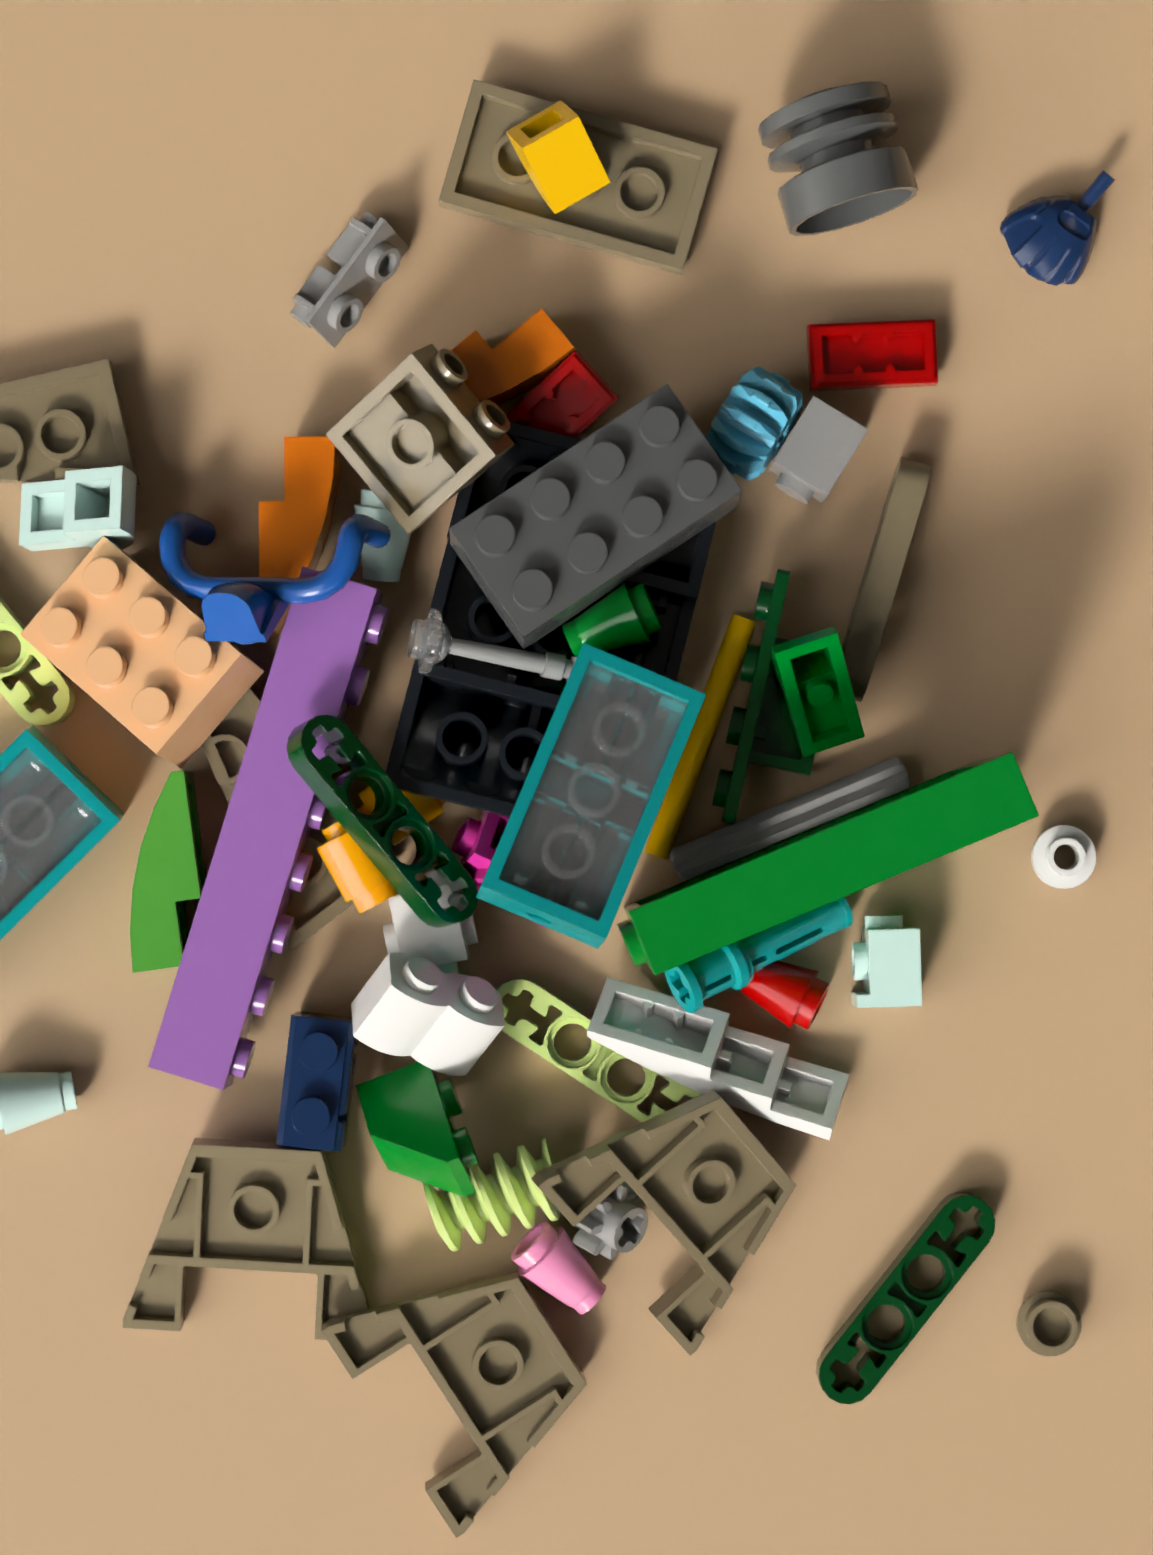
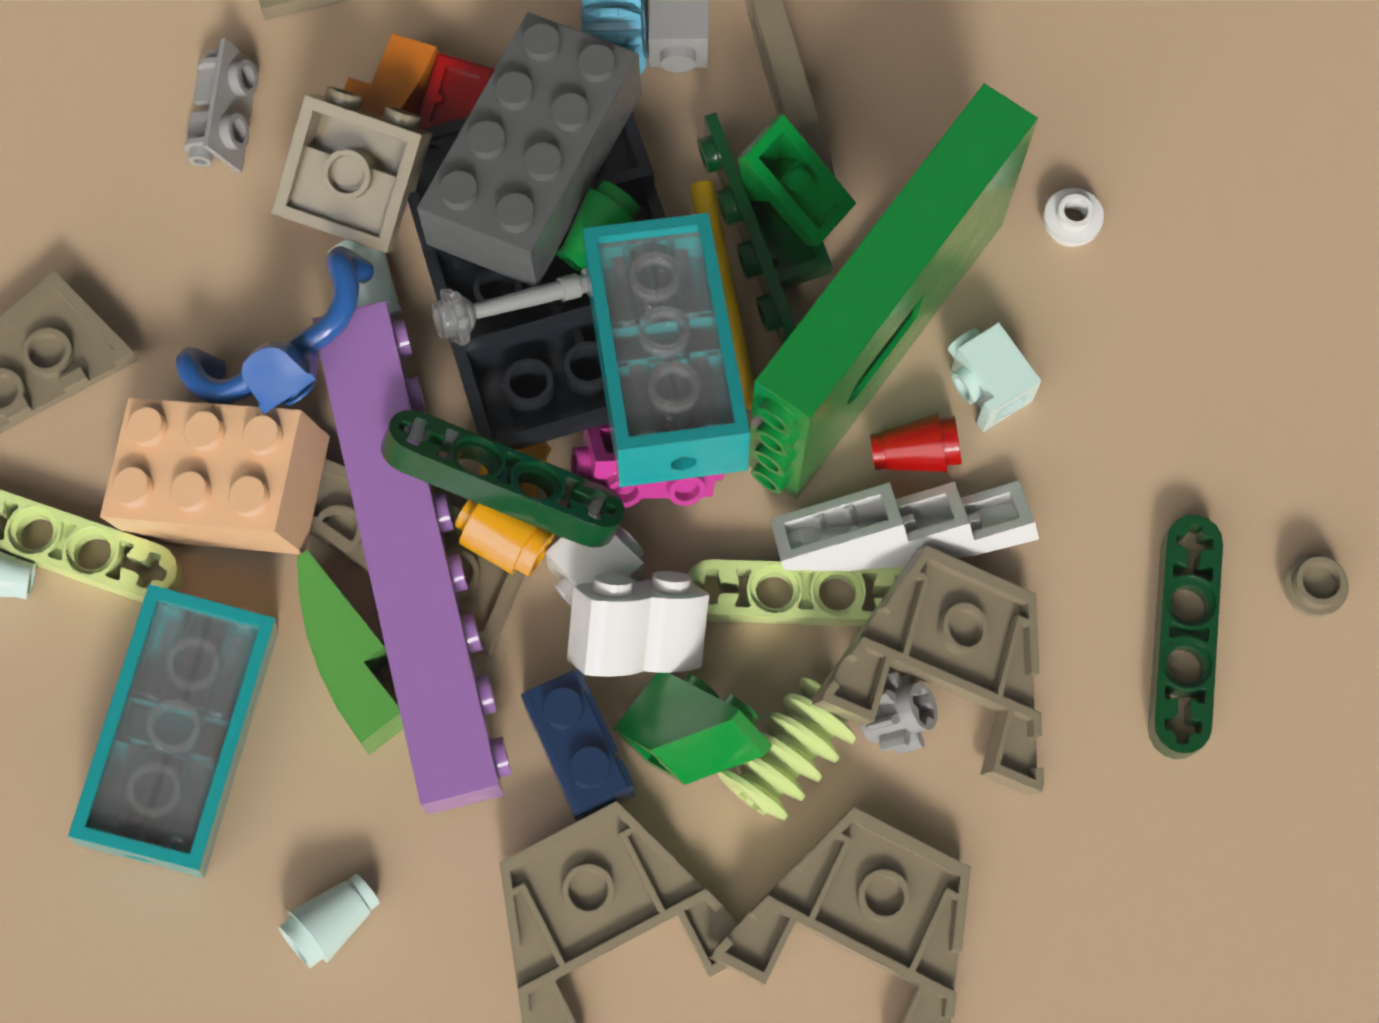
camera: 30 degrees left, 15 degrees down
light aqua brick [19,465,137,551] -> none
orange slope [259,436,340,635] -> none
bright pink cone [511,1221,606,1314] -> none
teal pin [665,897,853,1013] -> none

